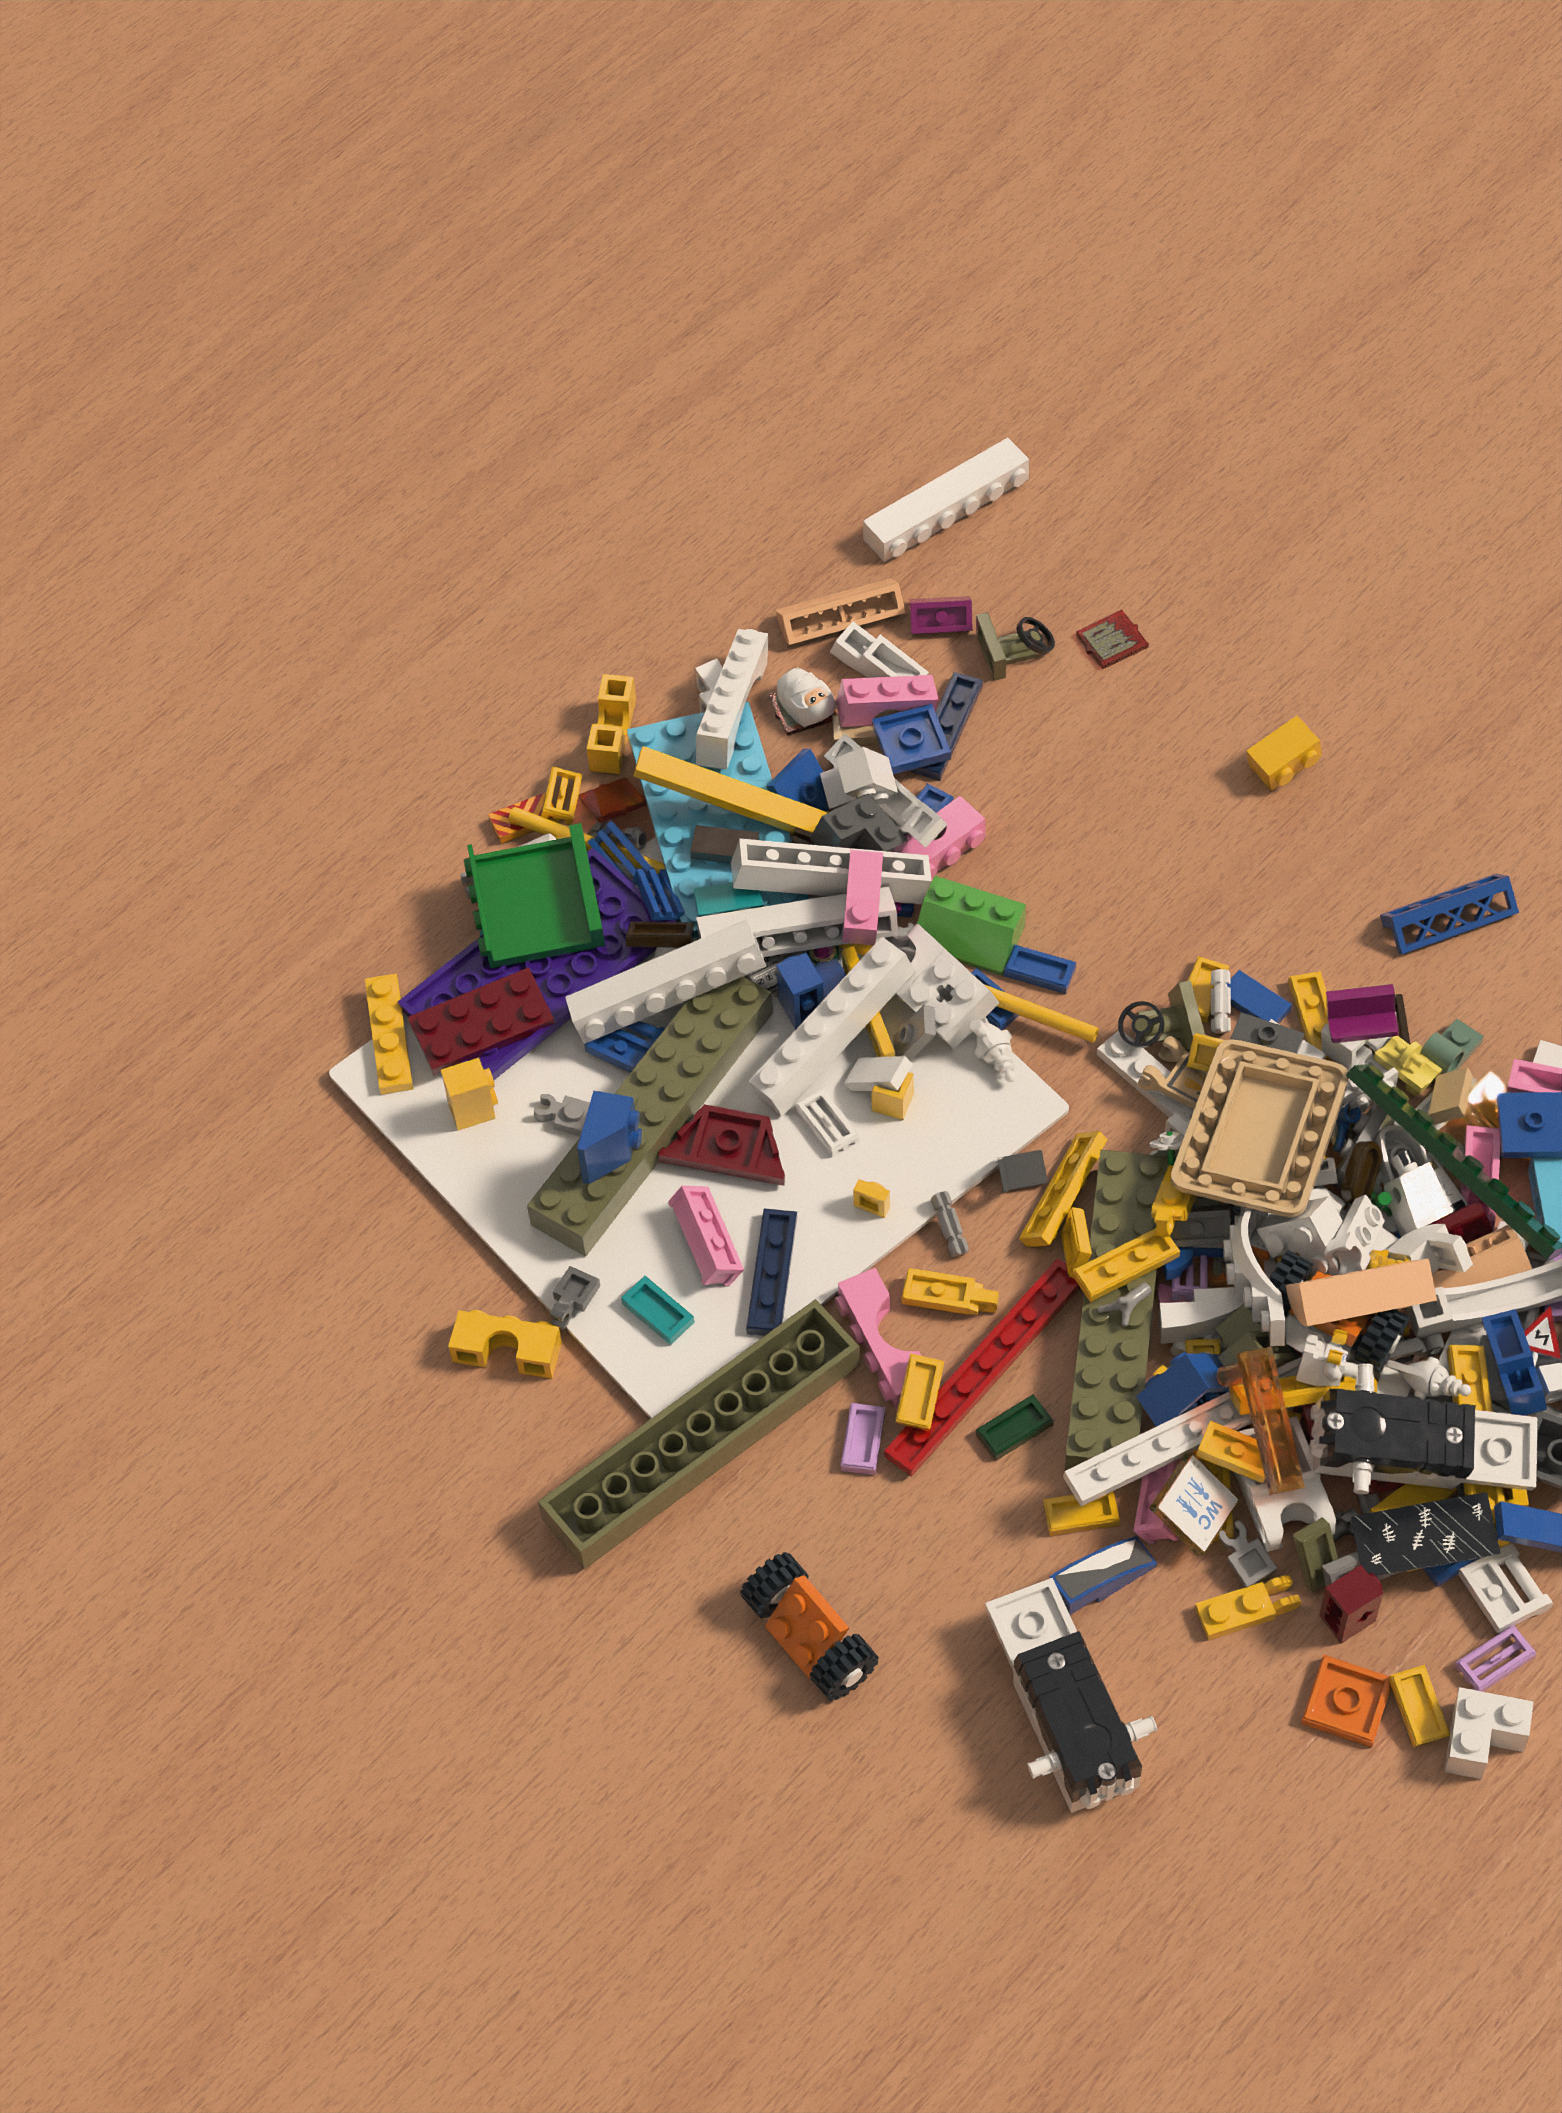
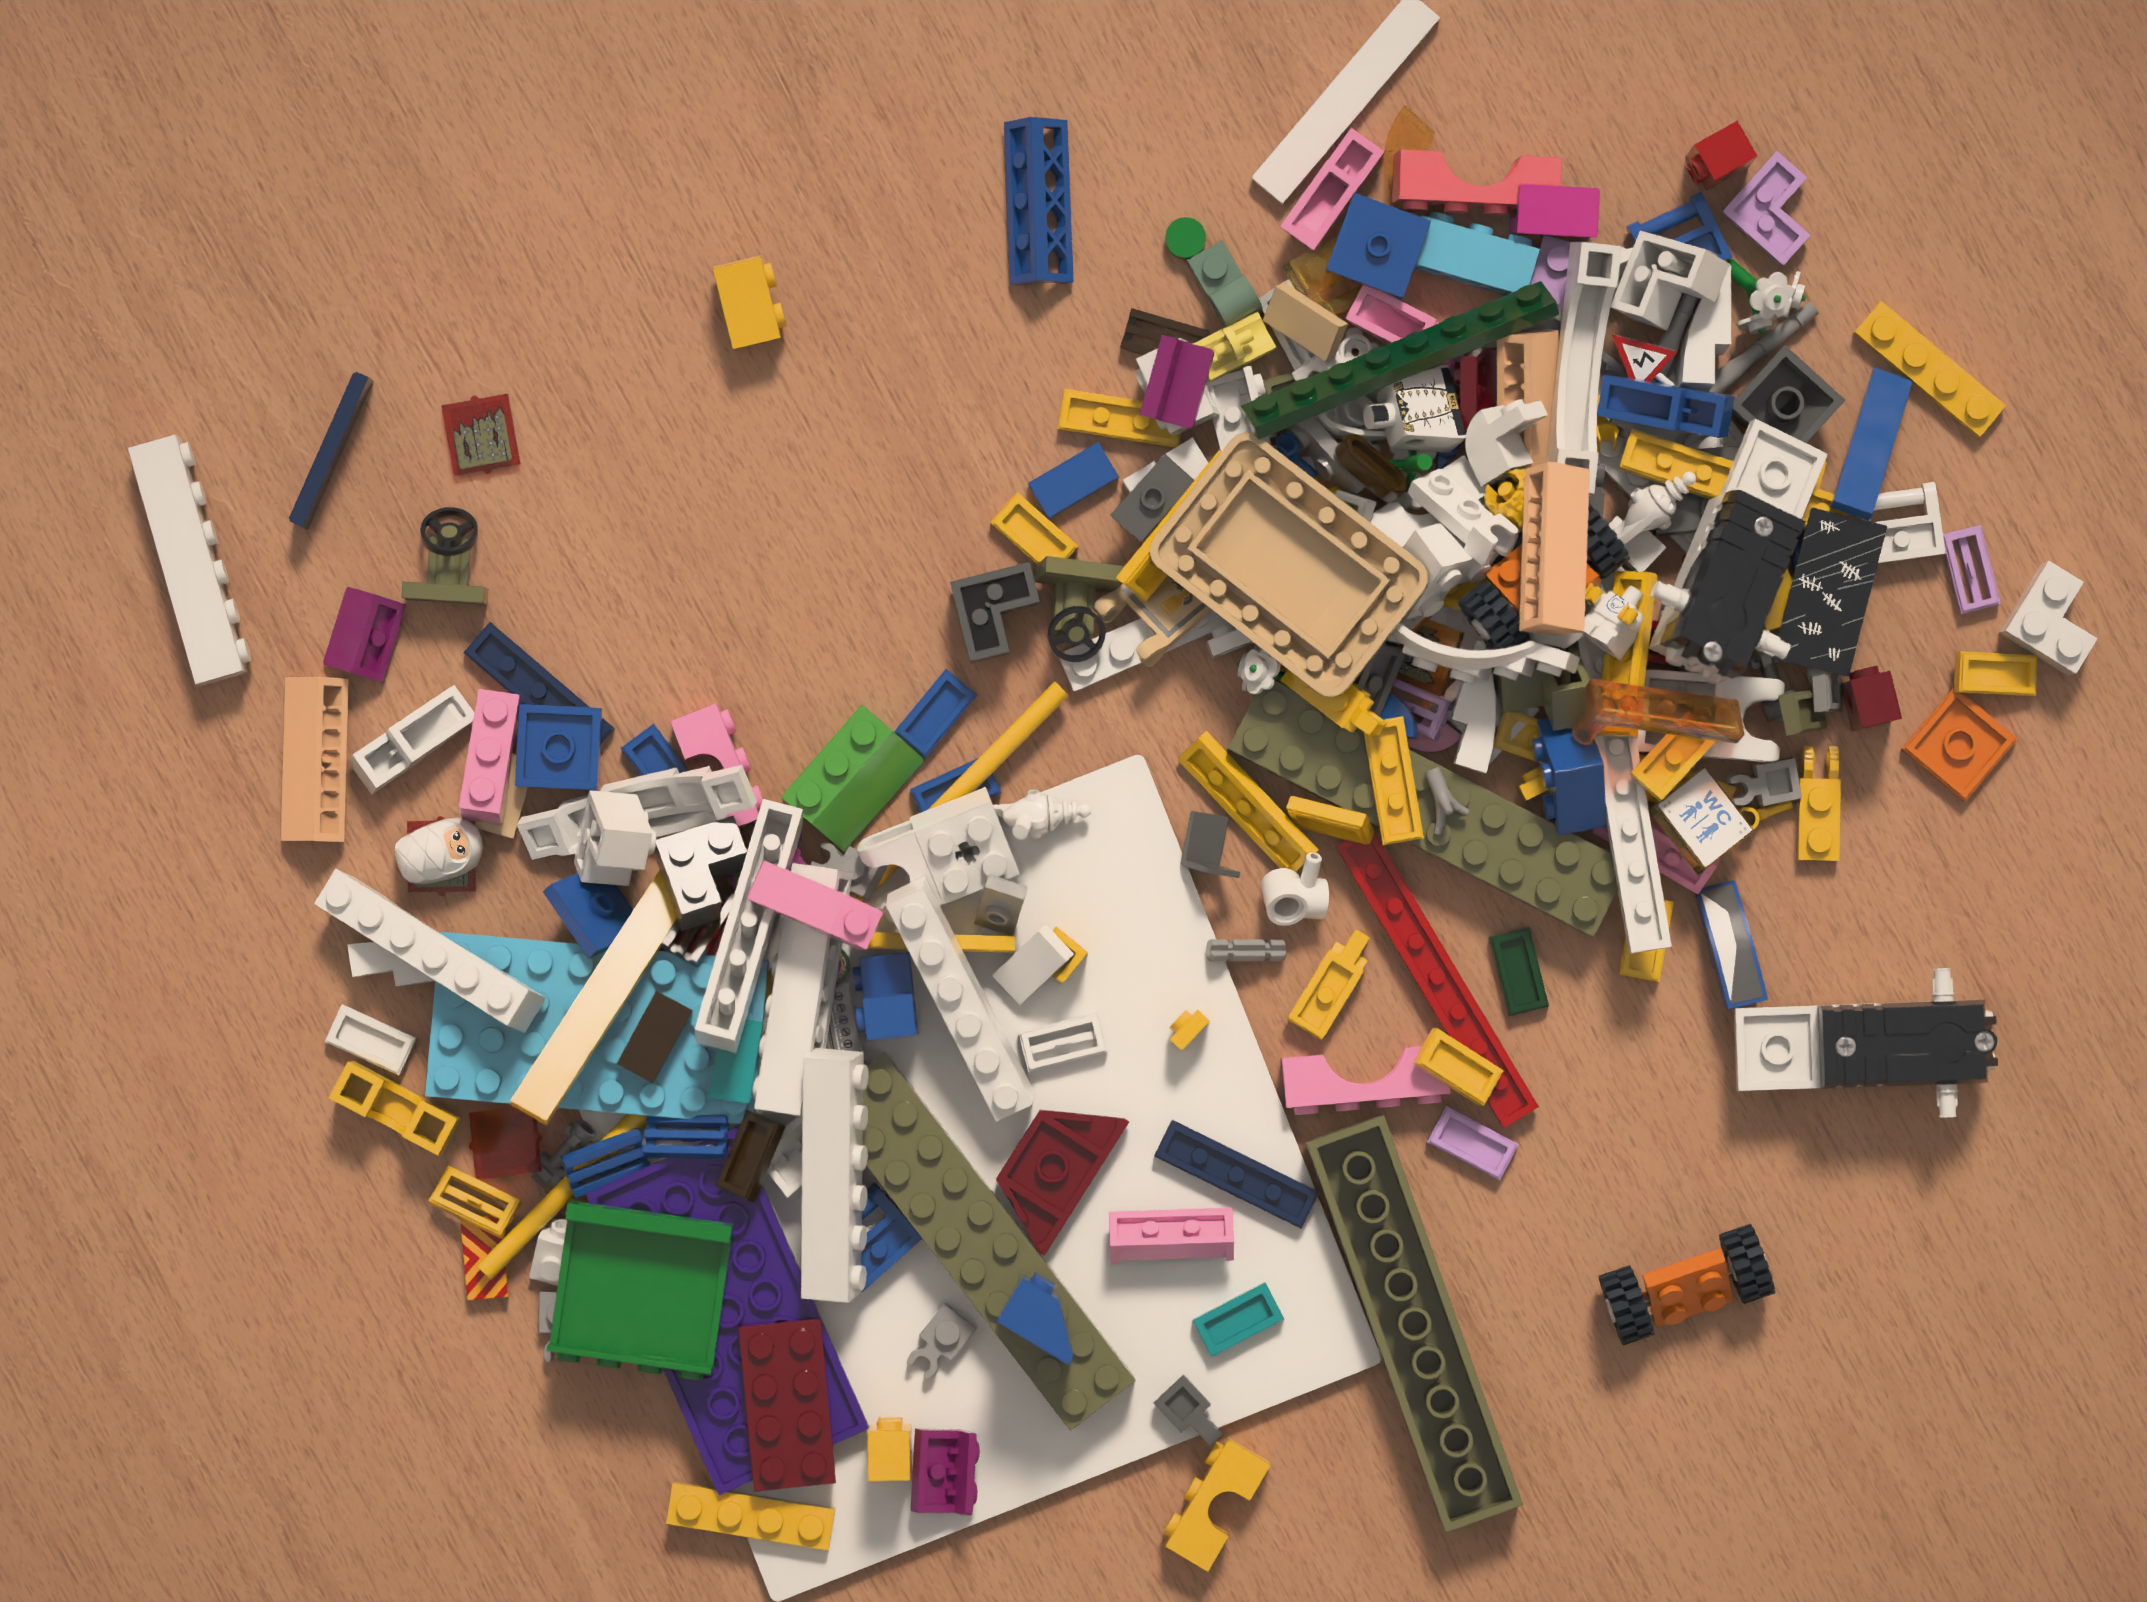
camera: 70 degrees left, 30 degrees up
white axle [1211,969,1231,1034] -> none
none -> dark blue tile [289,372,374,530]
none -> white tile [325,1004,417,1076]
none -> magenta bracket [910,1429,980,1515]
none -> dark grey brick [950,562,1040,664]
none -> green tile [1165,217,1206,259]
none -> white piece [1261,852,1329,926]
none -> yellow hand [1596,394,1618,452]
none -> yellow hand [1738,800,1793,830]

